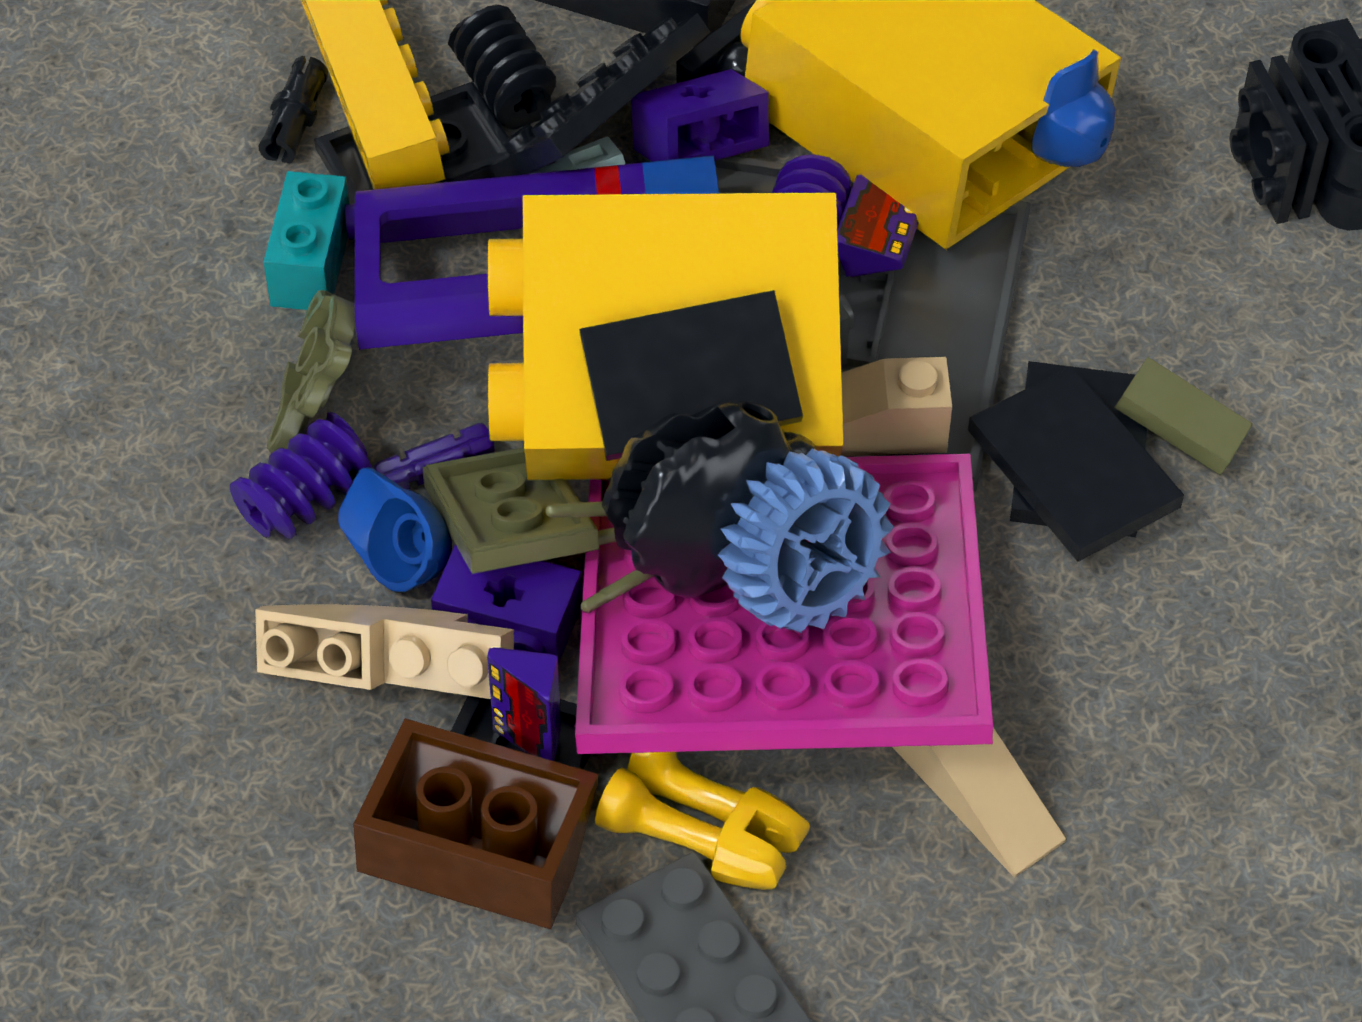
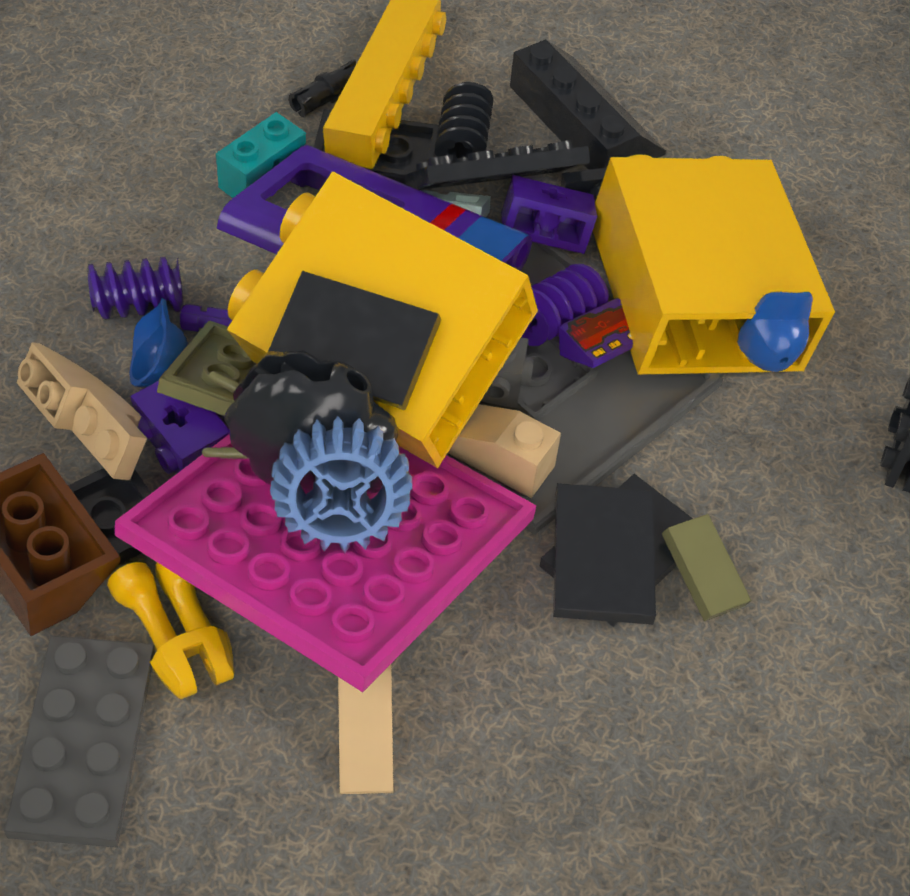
camera: 30 degrees right, 0 degrees up
olive tile [267,290,356,453] -> none
slope [487,647,561,761] -> none

